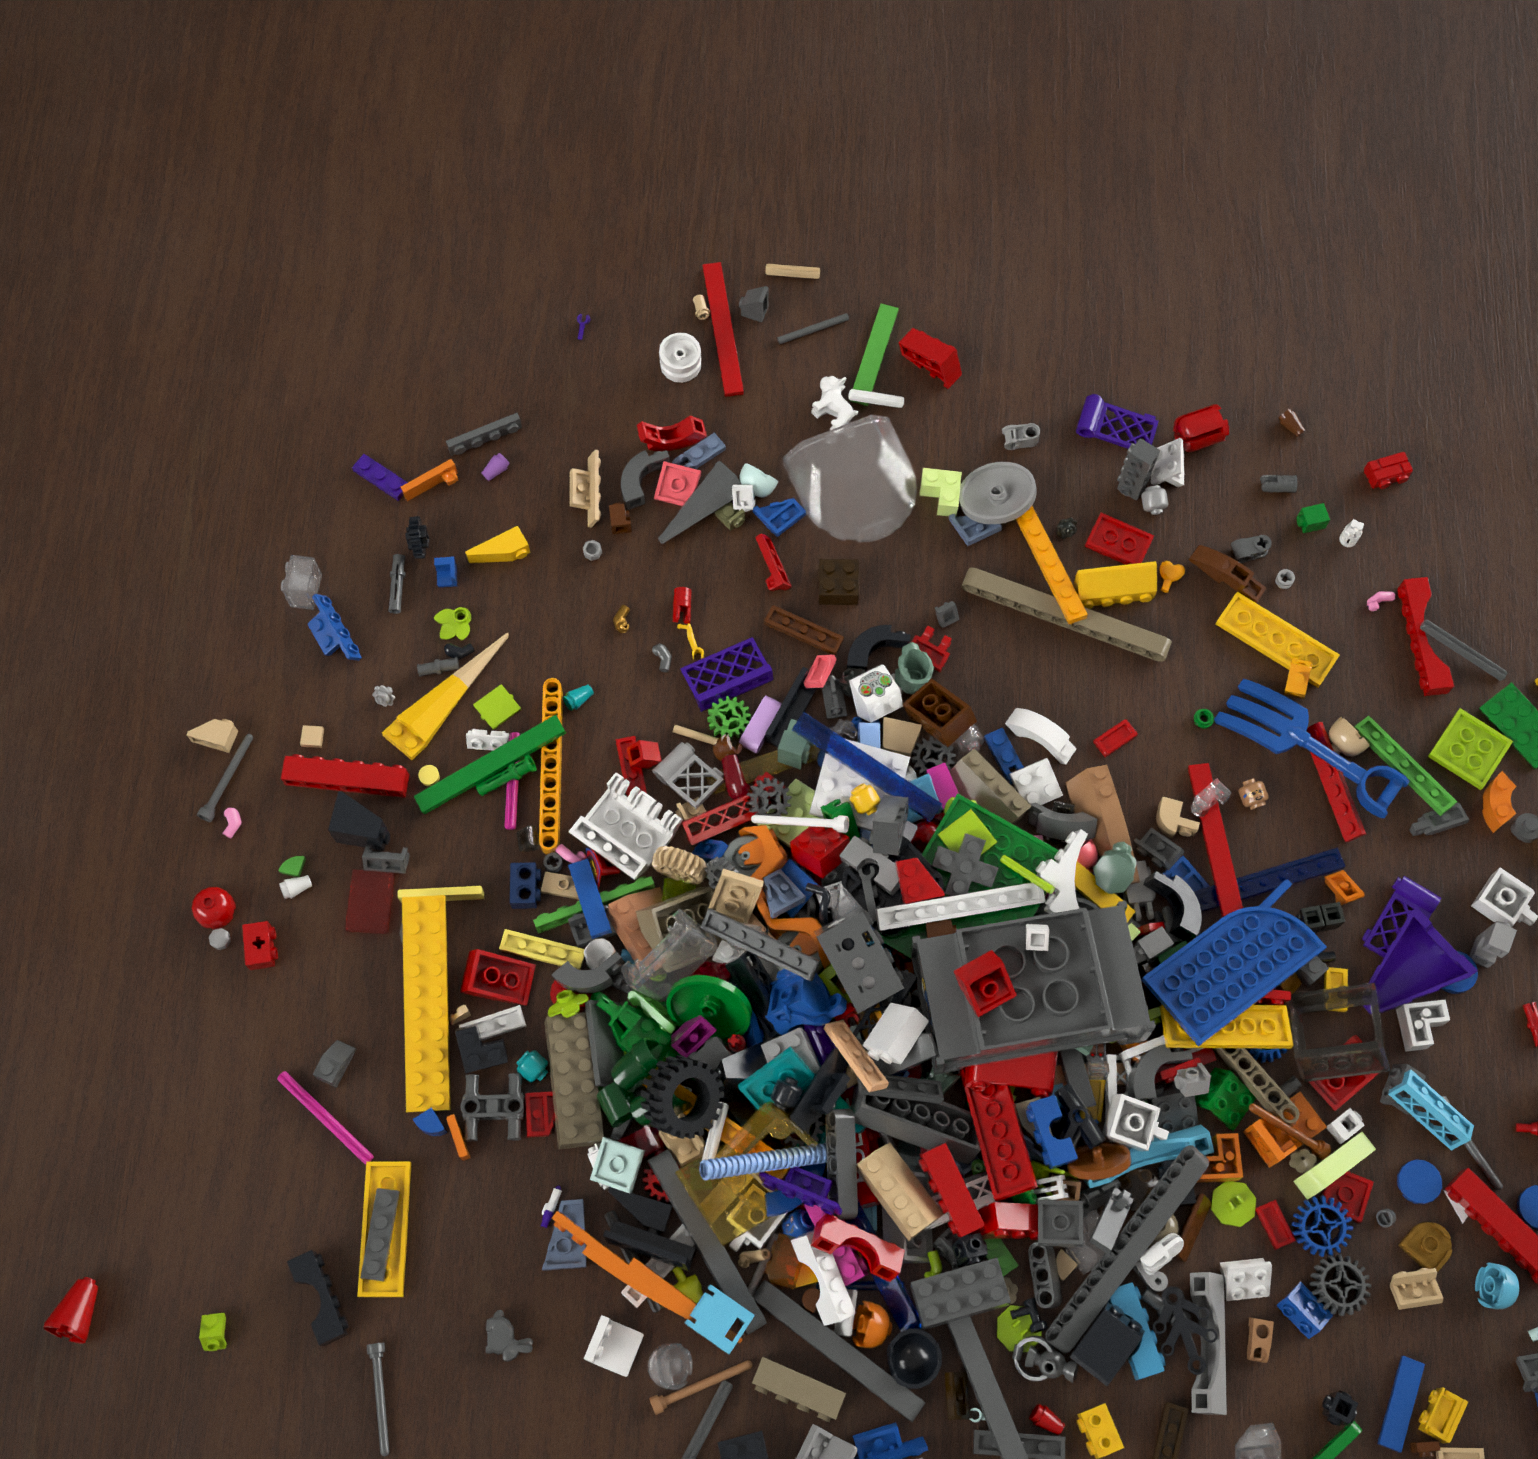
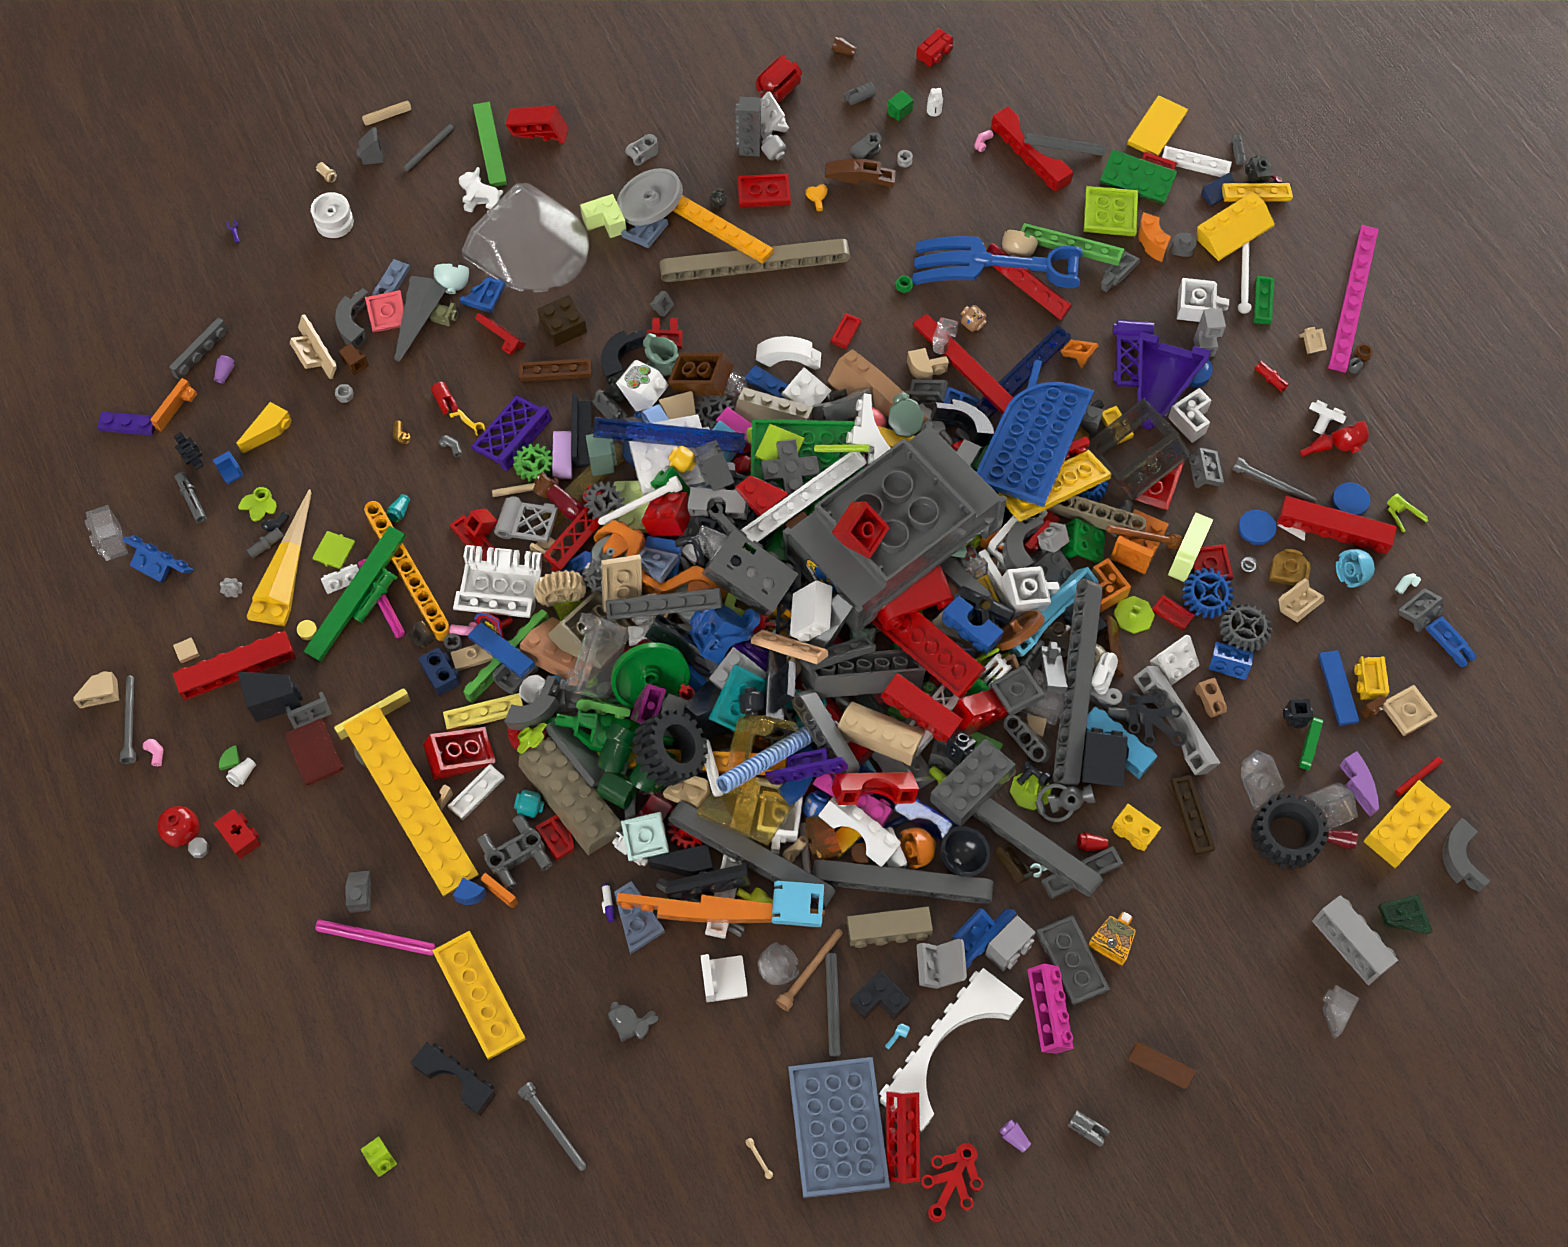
camera: 30 degrees left, 5 degrees down
red cone [43,1277,98,1344] -> none
dark grey plate [360,1188,400,1282] -> none
black brick [455,1023,509,1073] -> none
red arch [637,416,707,451] -> none
red tile [703,262,744,397] -> none
white bracket [732,485,755,512] -> none
coral tile [803,655,837,688] -> none
white axle [849,389,904,408] -> none
white slope [1026,924,1049,951] -> none
yellow slope [1073,561,1157,609] -> none
dark purple piece [1076,394,1159,449] -> none
yellow plate [1216,592,1340,688] -> none
light orange torso [1284,658,1312,699] -> none
dark tan plant [1289,1149,1317,1173] -> none
pearl dark grey hips [1296,902,1345,933] -> none
white brick [1326,1108,1365,1144] -> none
medium azure fence [1388,1069,1474,1150] -> none

